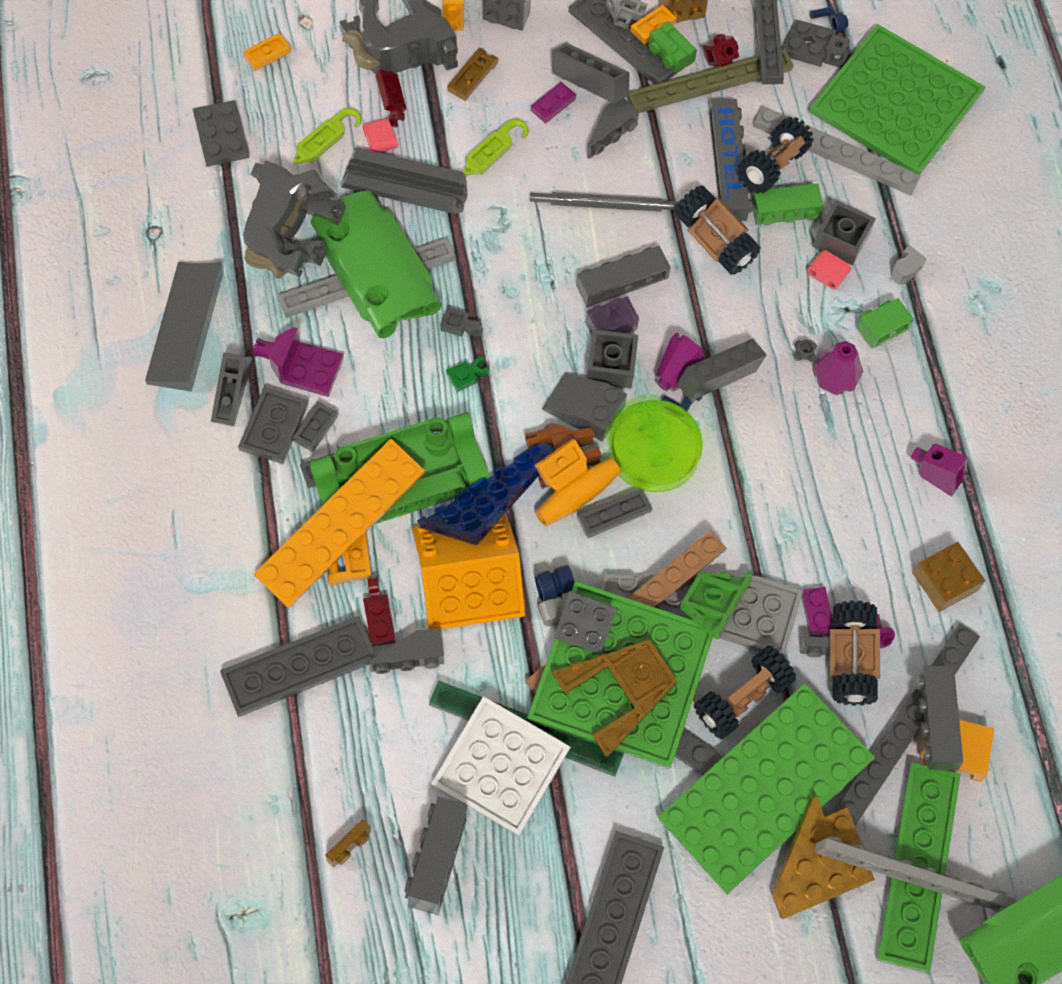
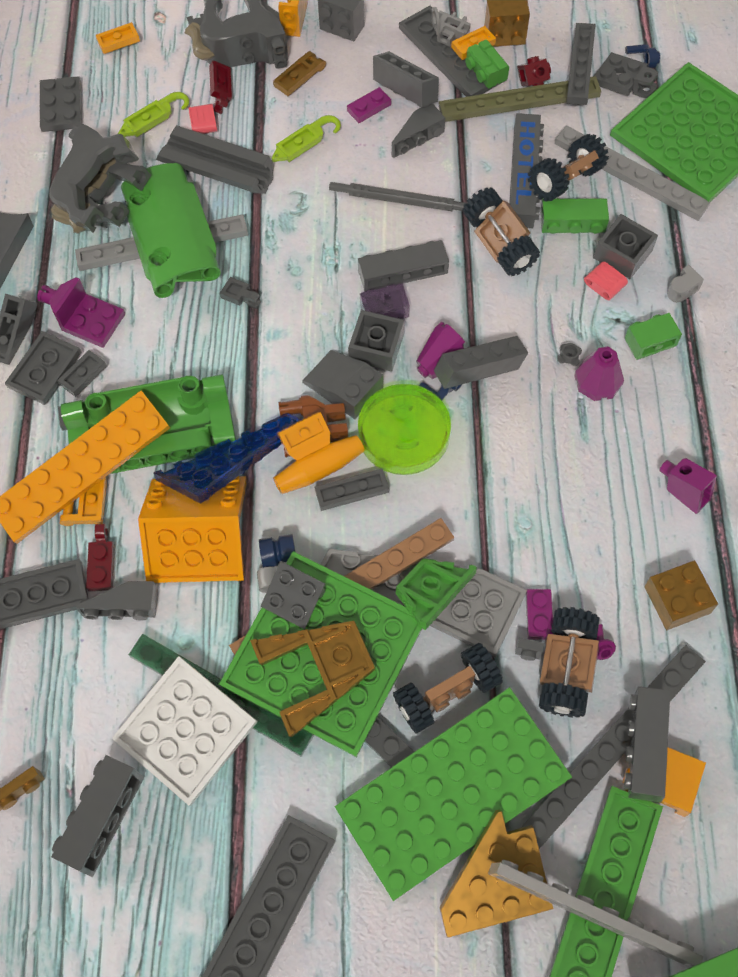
camera: 15 degrees right, 0 degrees up
green plate [446,357,489,392] -> none

